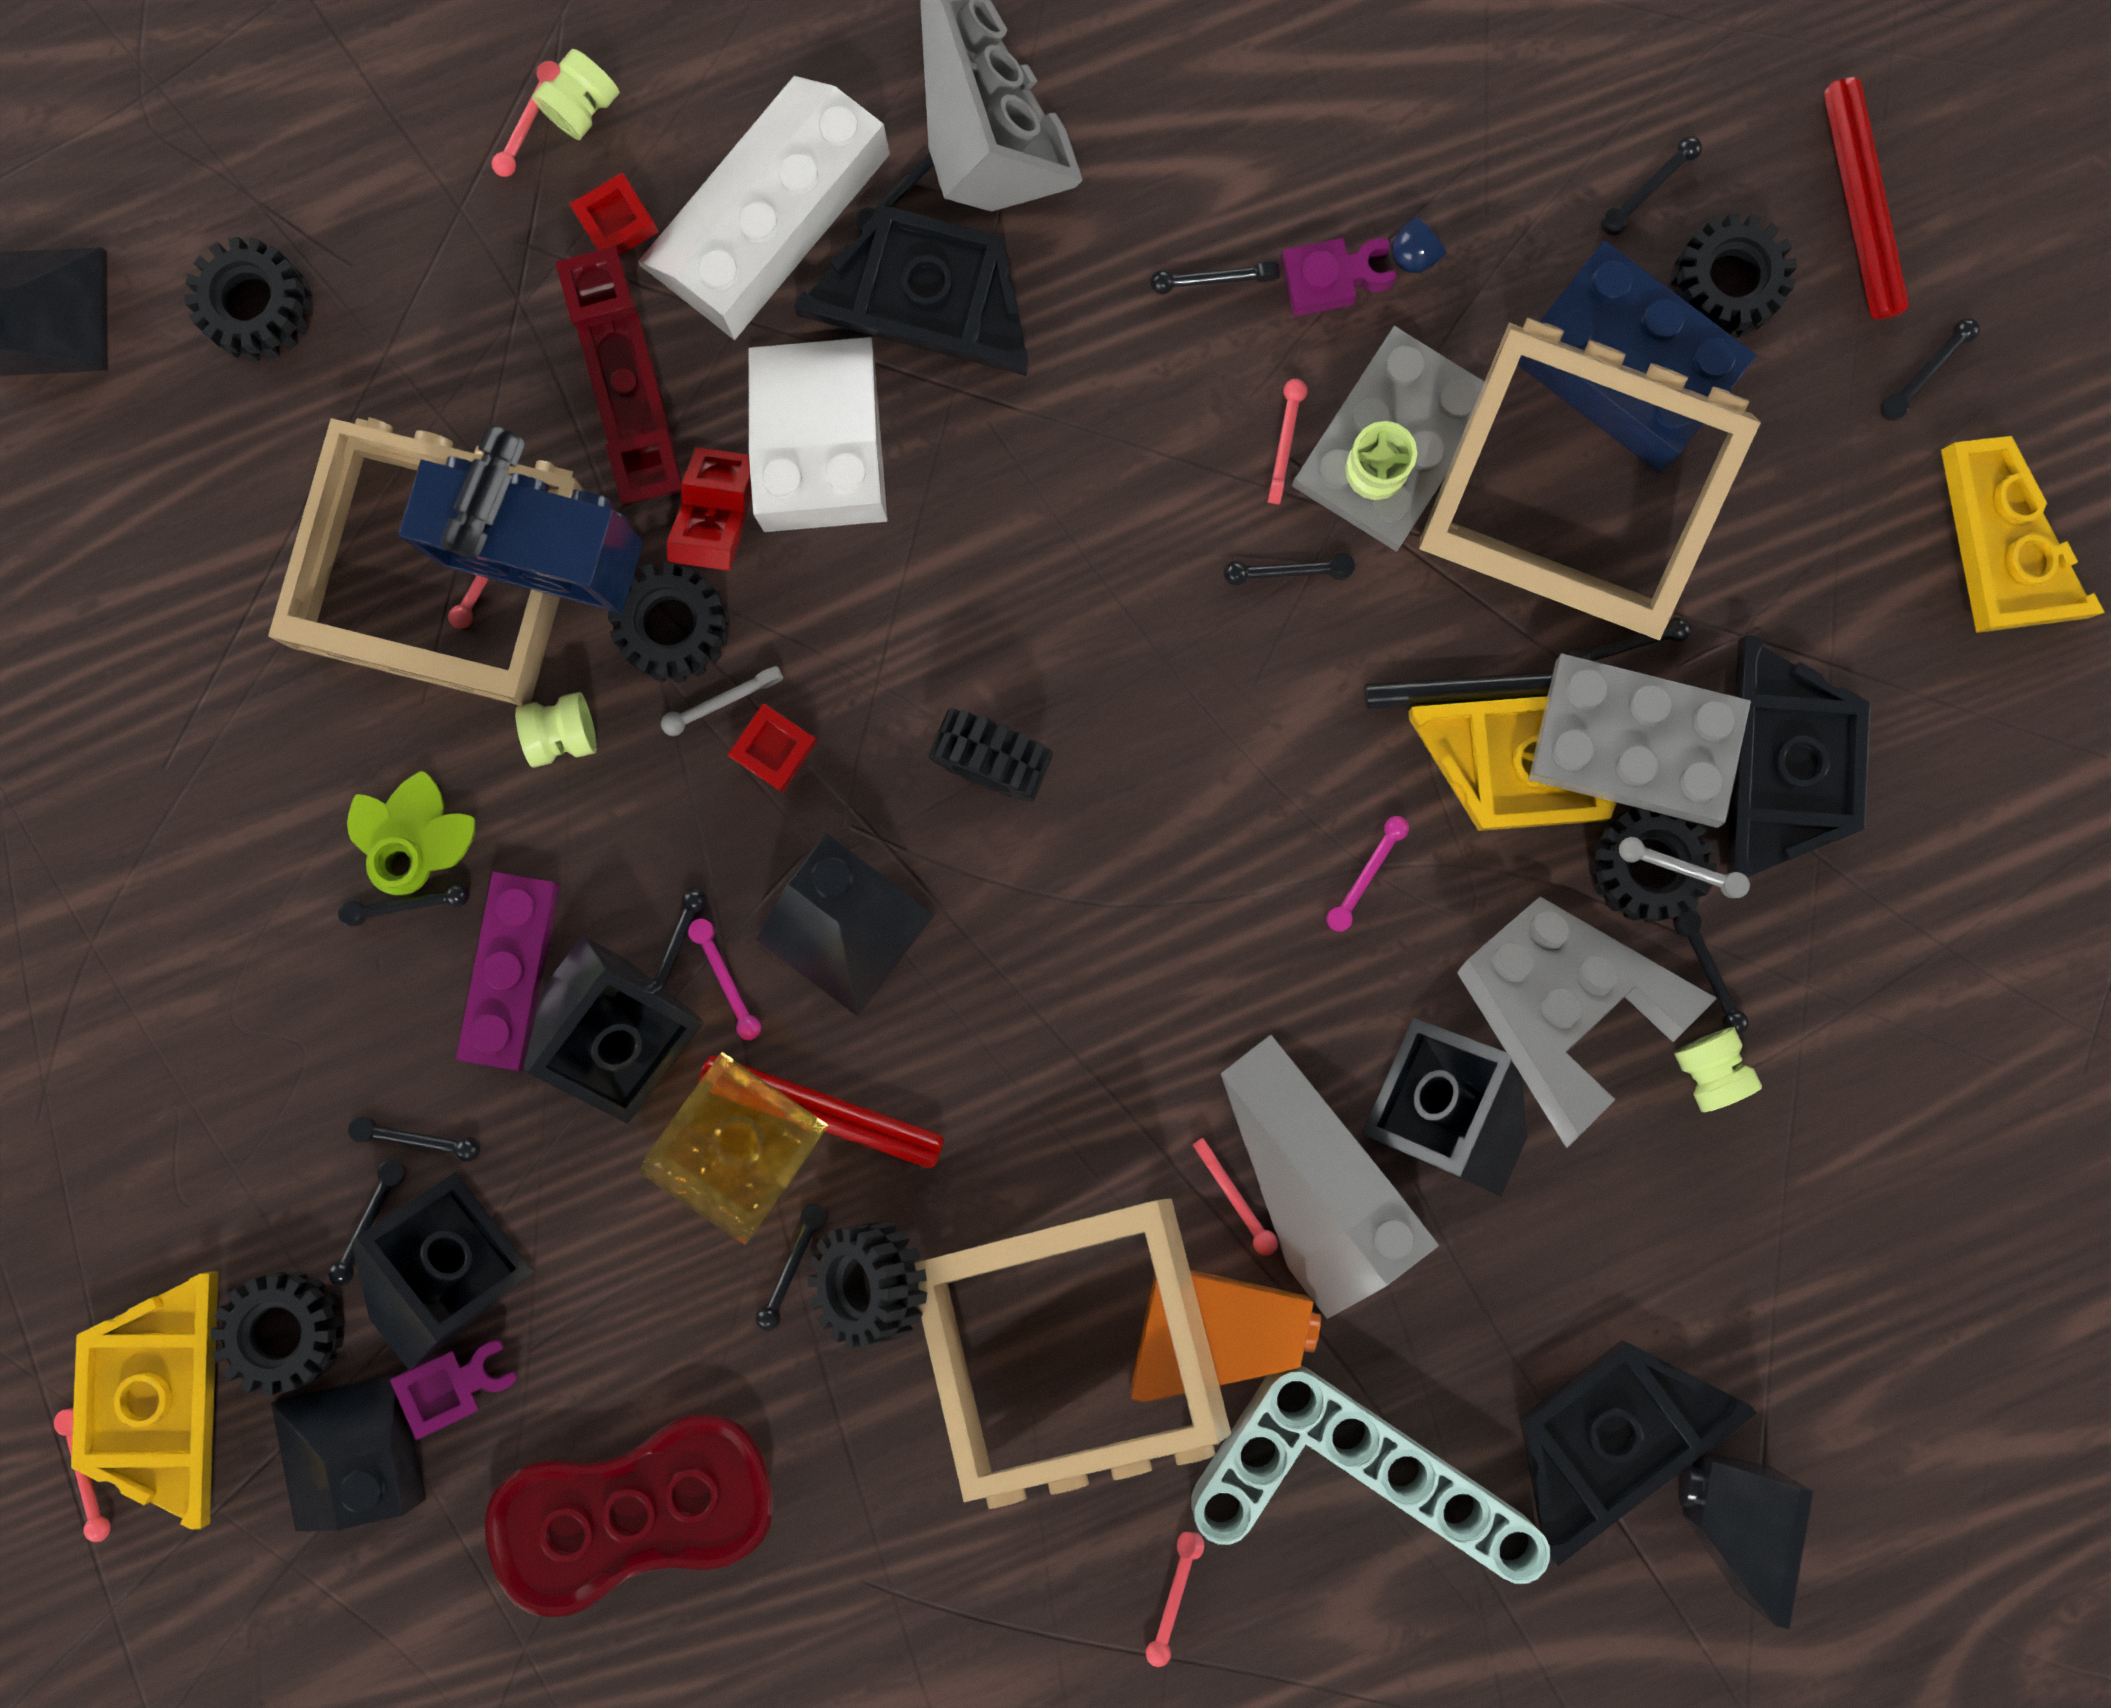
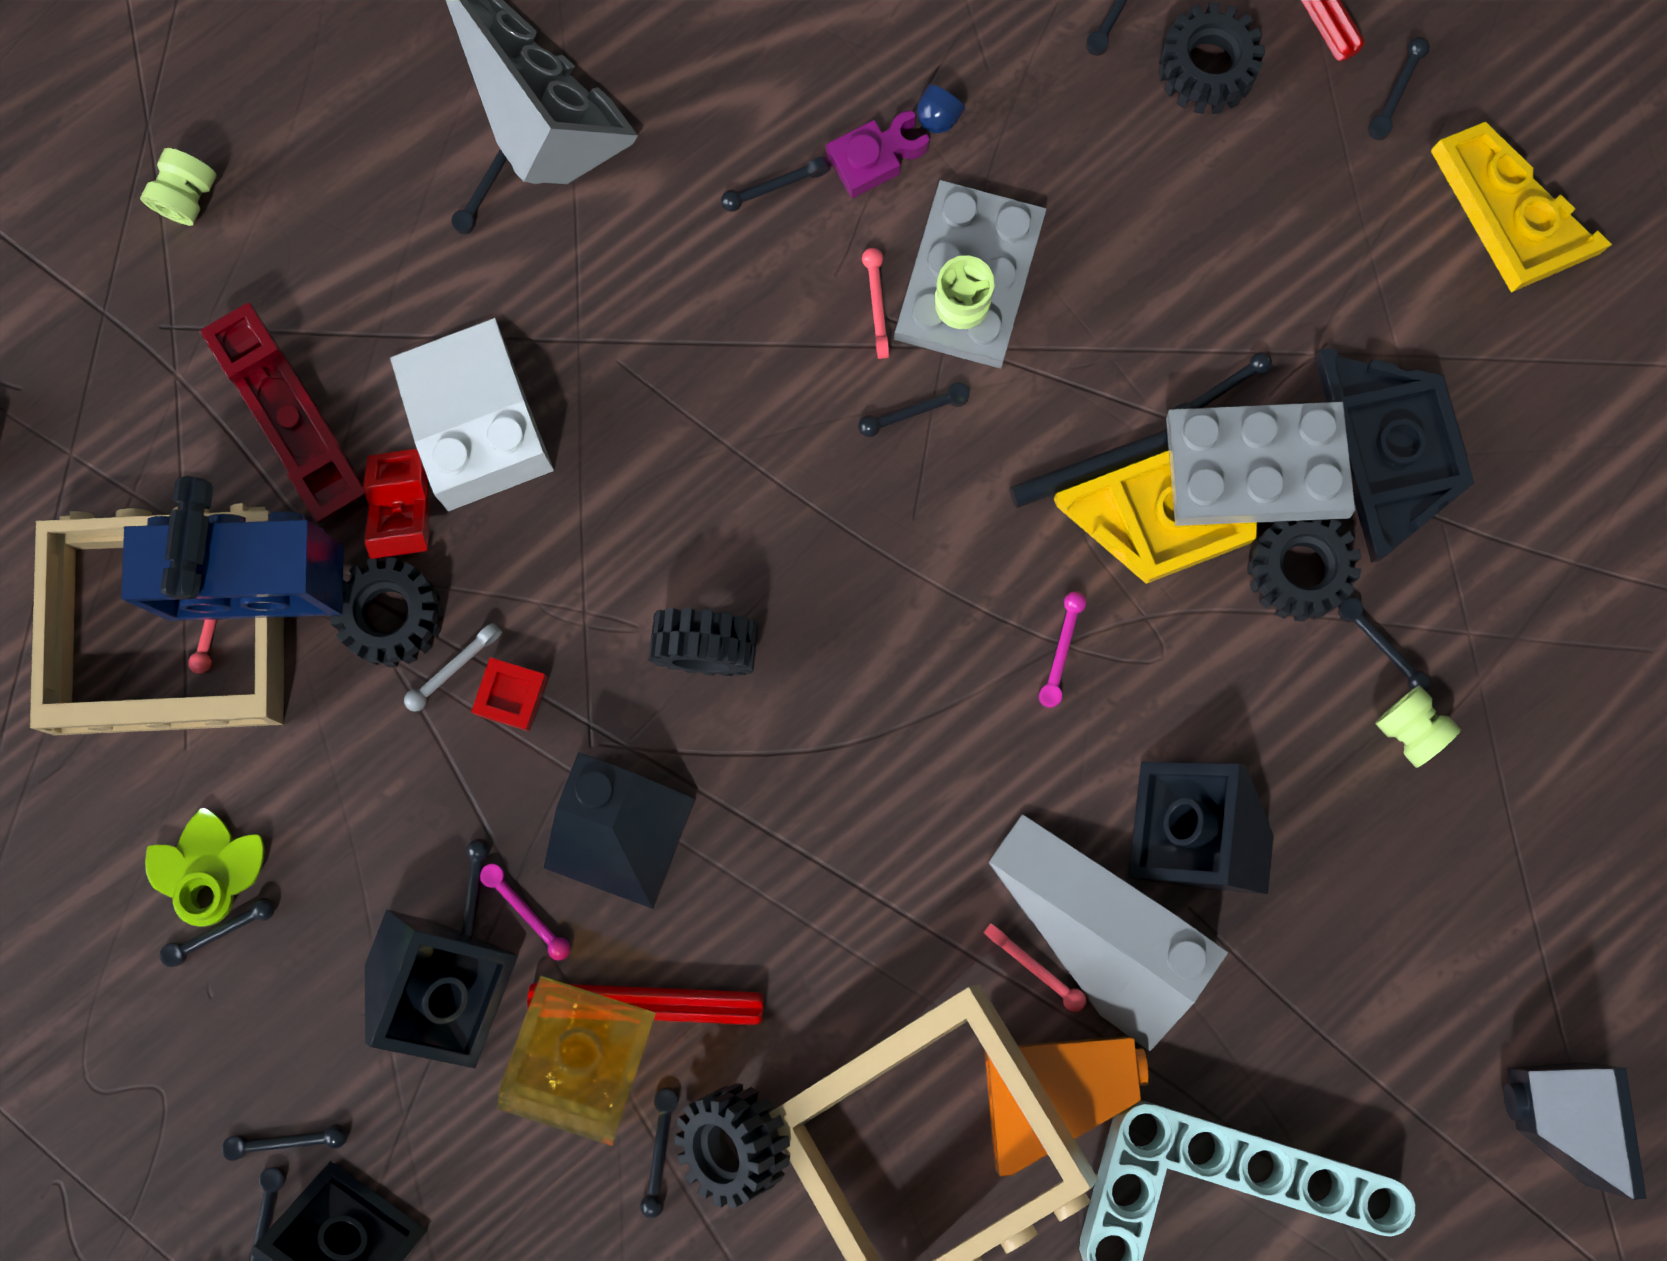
camera: 20 degrees left, 5 degrees down
magenta plate [456,871,560,1071] -> none
coral hinge [492,61,560,177] -> none
yellowish green wheel [515,692,597,768] -> none
red plate [570,172,659,255] -> none
white slope [638,76,890,340] -> none
black wing [794,205,1029,376] -> none
tan window [1419,318,1761,640] -> none
light grey wing [1457,897,1717,1148] -> none
dark blue brick [1517,240,1757,473] -> none
black wing [1520,1340,1757,1567] -> none
light grey hinge [1619,837,1750,899] -> none

